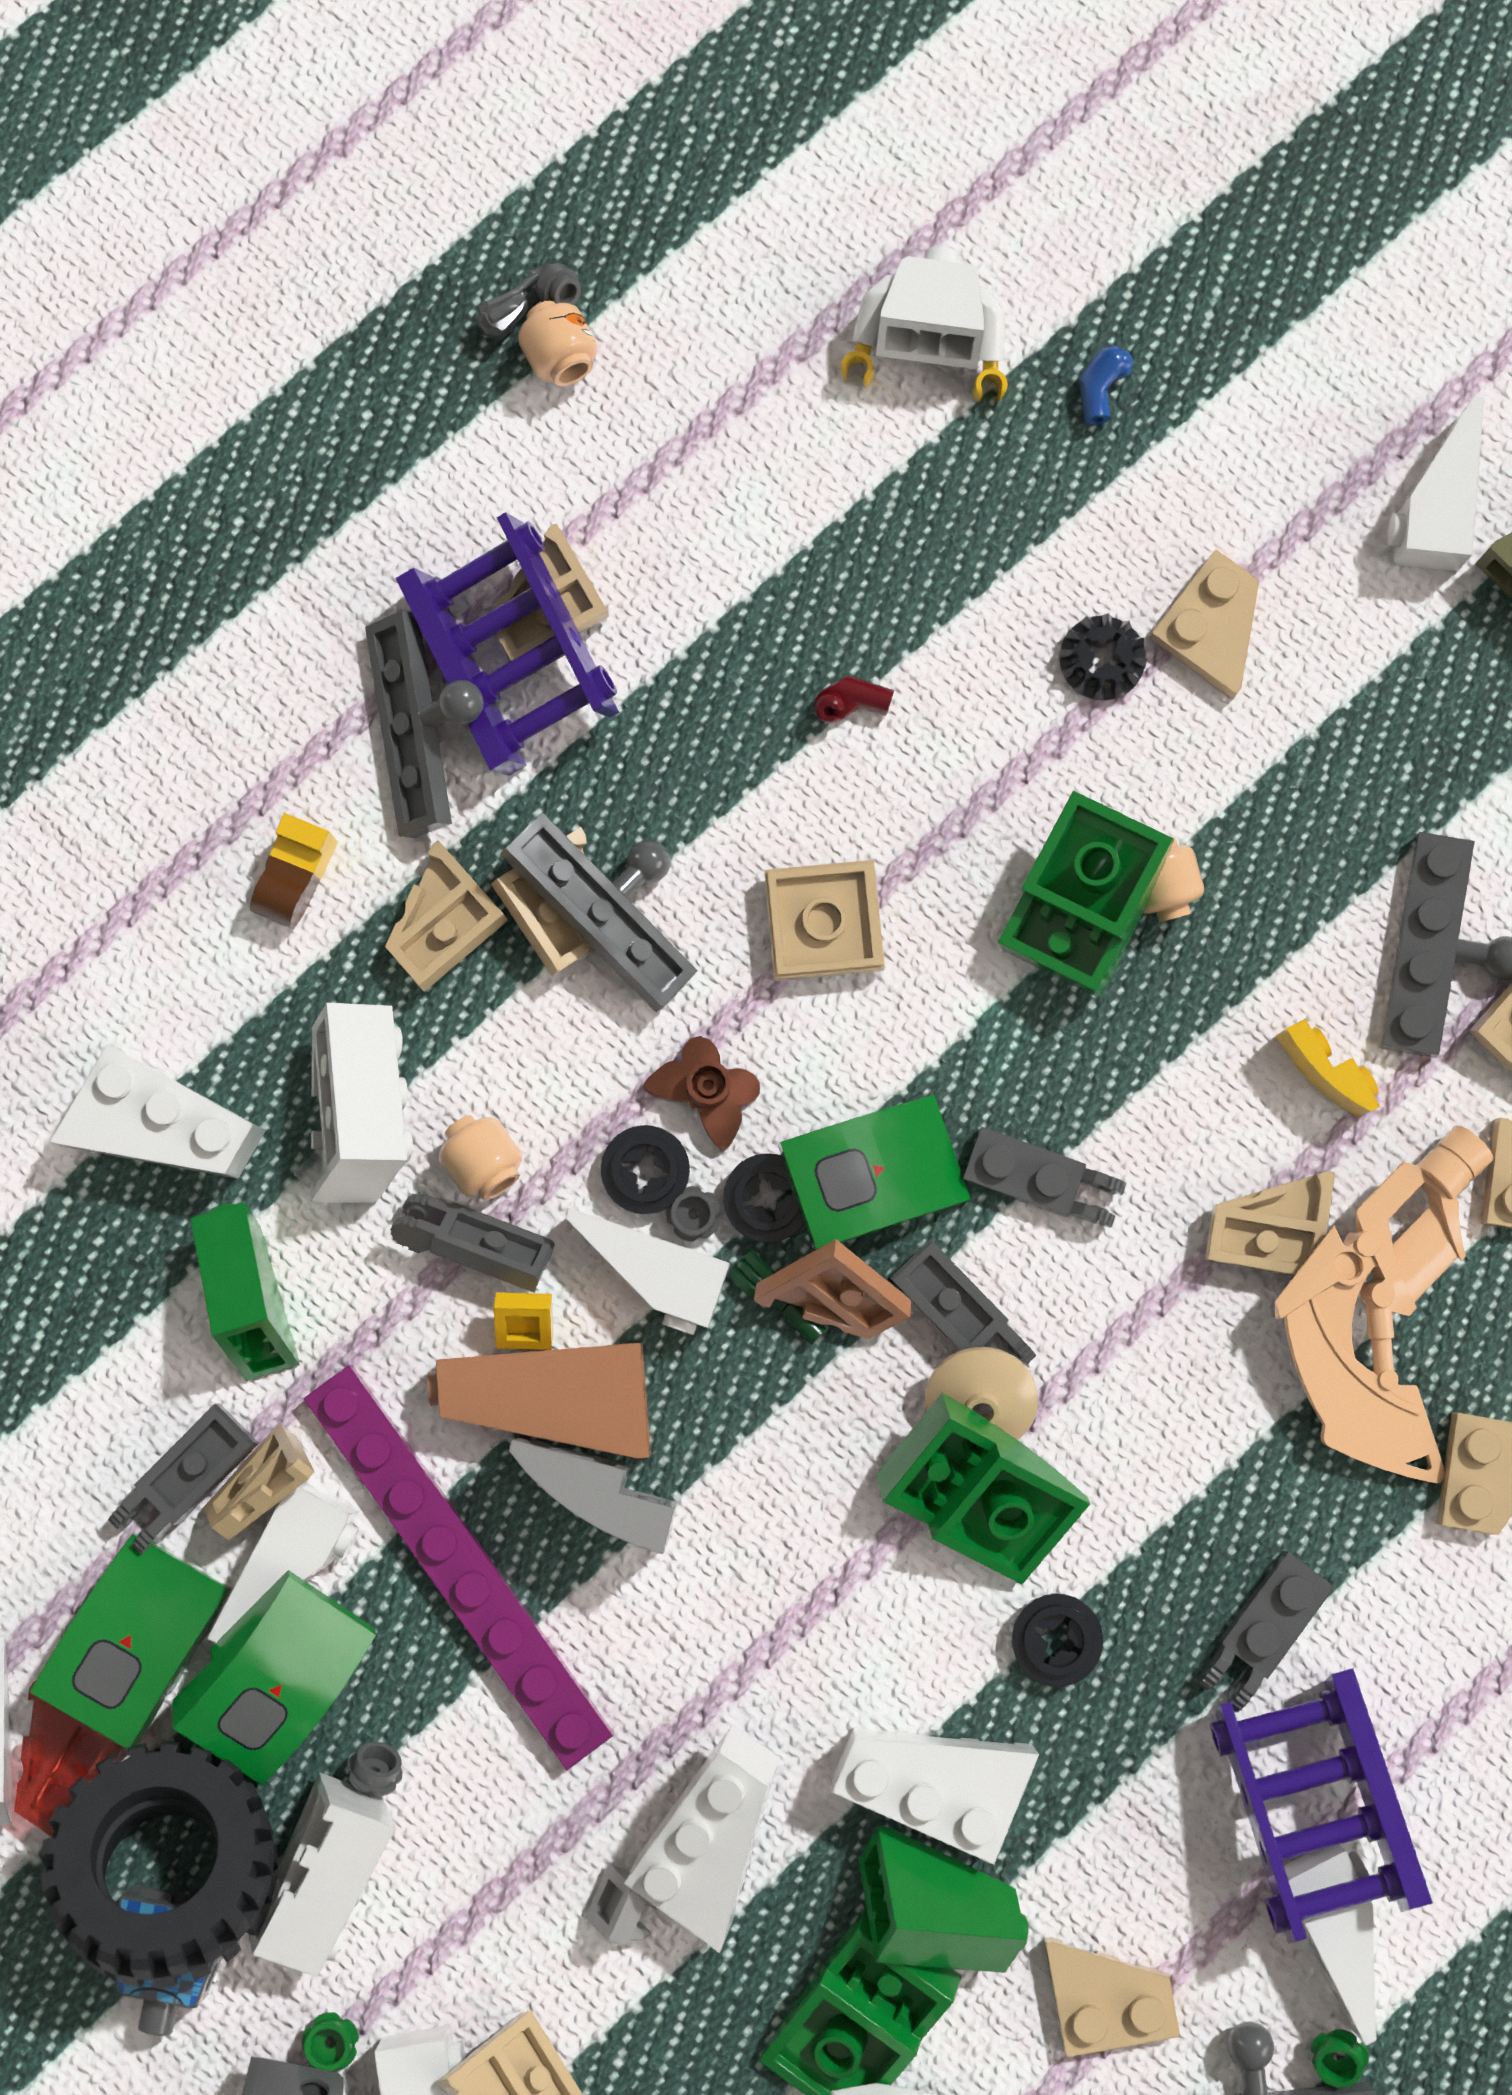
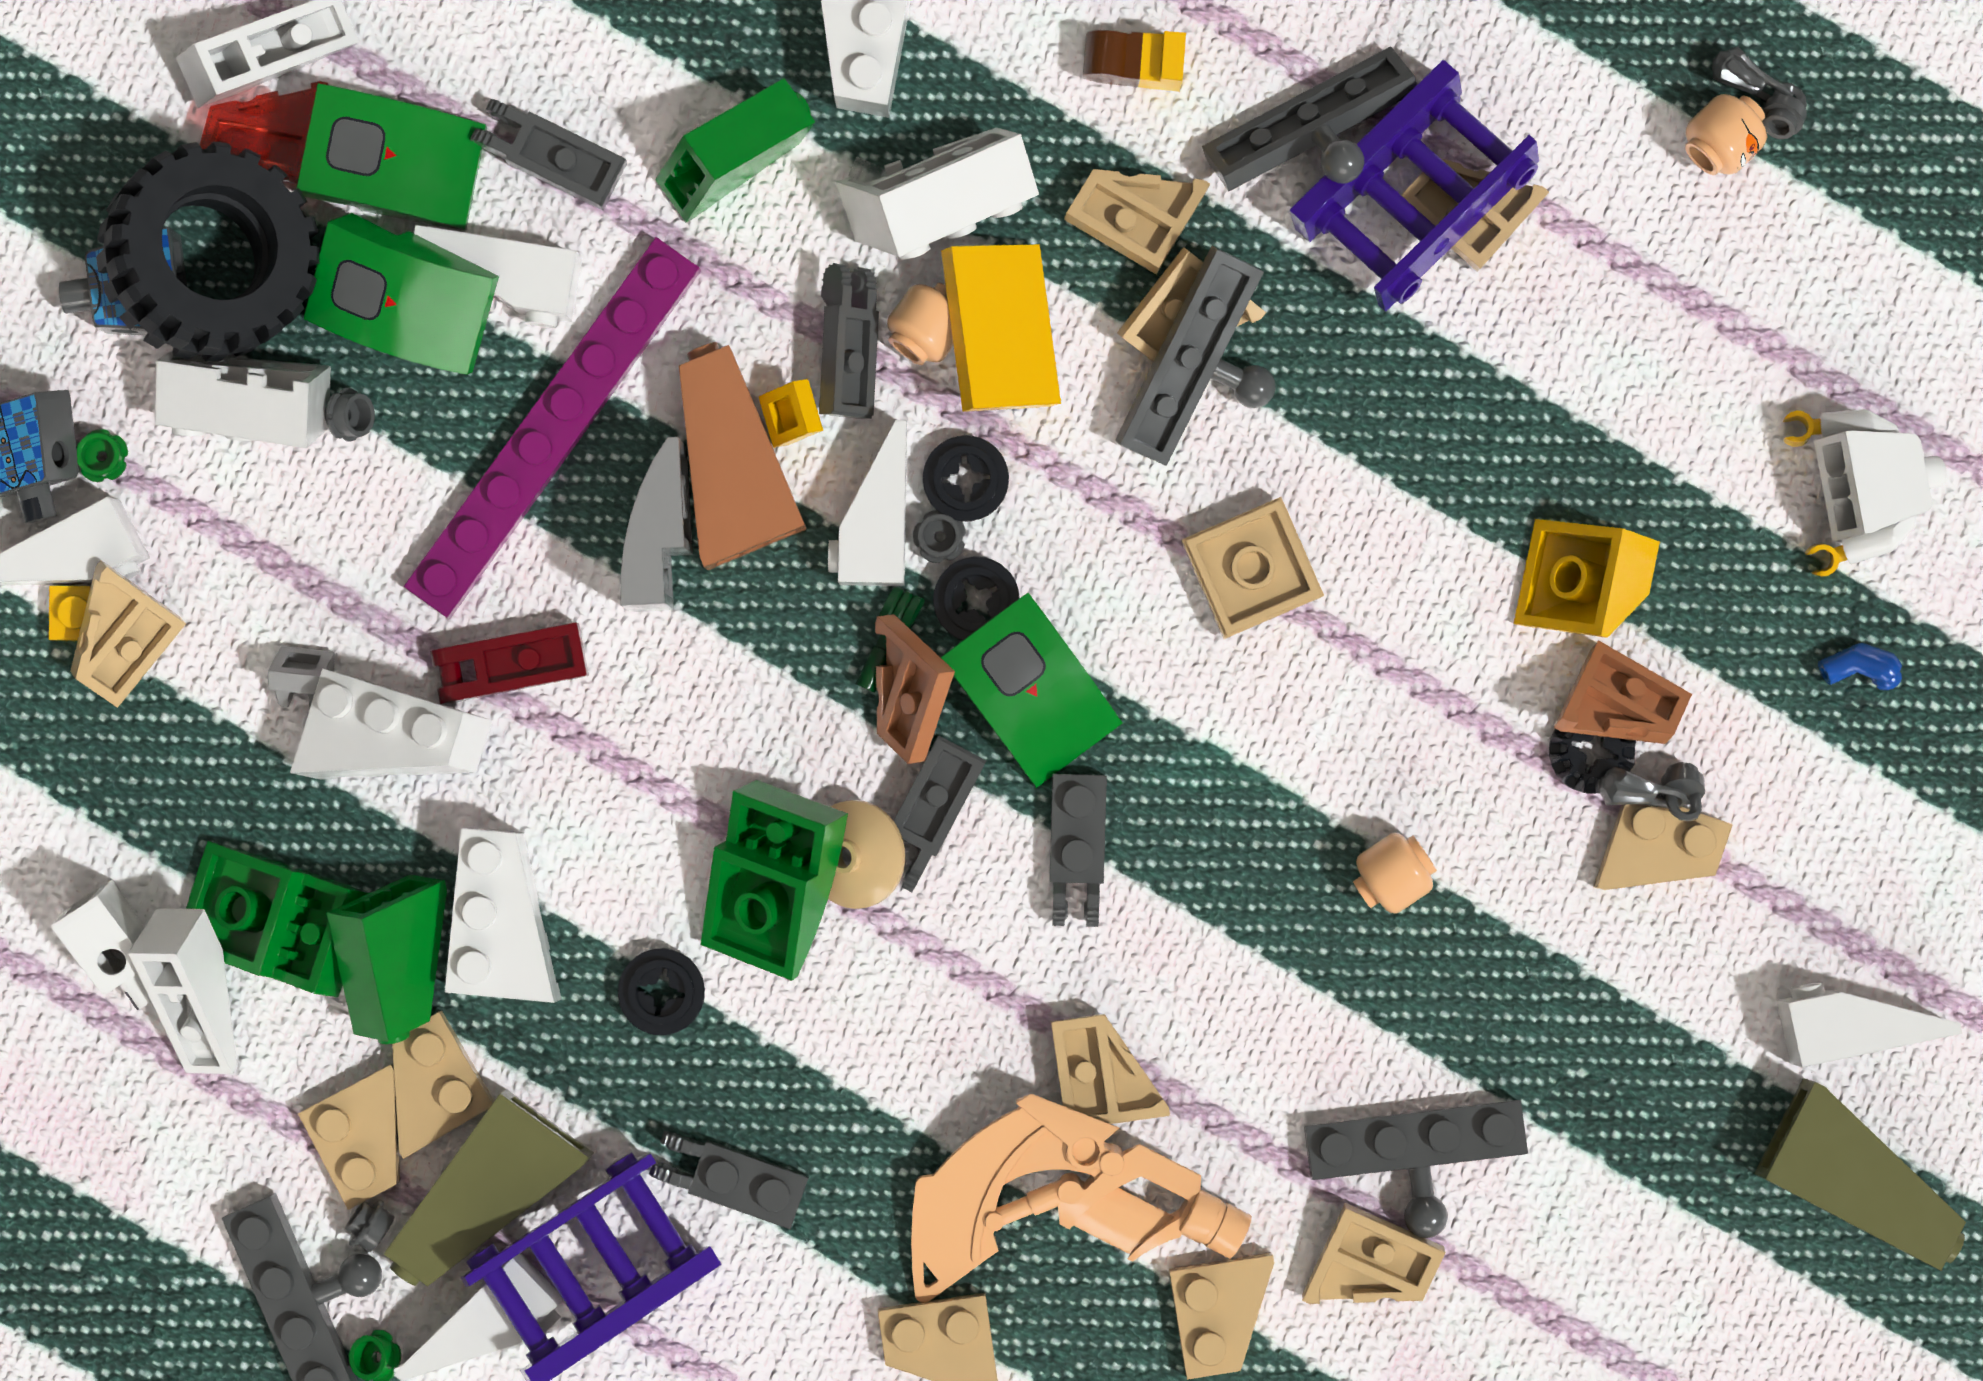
camera: 65 degrees right, 5 degrees up
tan wing [203,1422,315,1541] -> none
copper animal [644,1036,760,1151] -> none
dark red arm [814,676,895,724] -> none
green slope [997,790,1174,999] -> none
yellow slope [1275,1018,1380,1117] -> none
none -> dark grey plate [345,1200,395,1252]
none -> olive slope [383,1090,594,1287]
none -> tan wing [392,1011,495,1159]
none -> dark red plate [430,622,589,705]
none -> yellow tile [941,244,1061,412]
none -> yellow slope [1513,519,1660,638]
none -> nougat wing [1554,640,1692,744]
none -> dark grey piece [1598,762,1705,822]

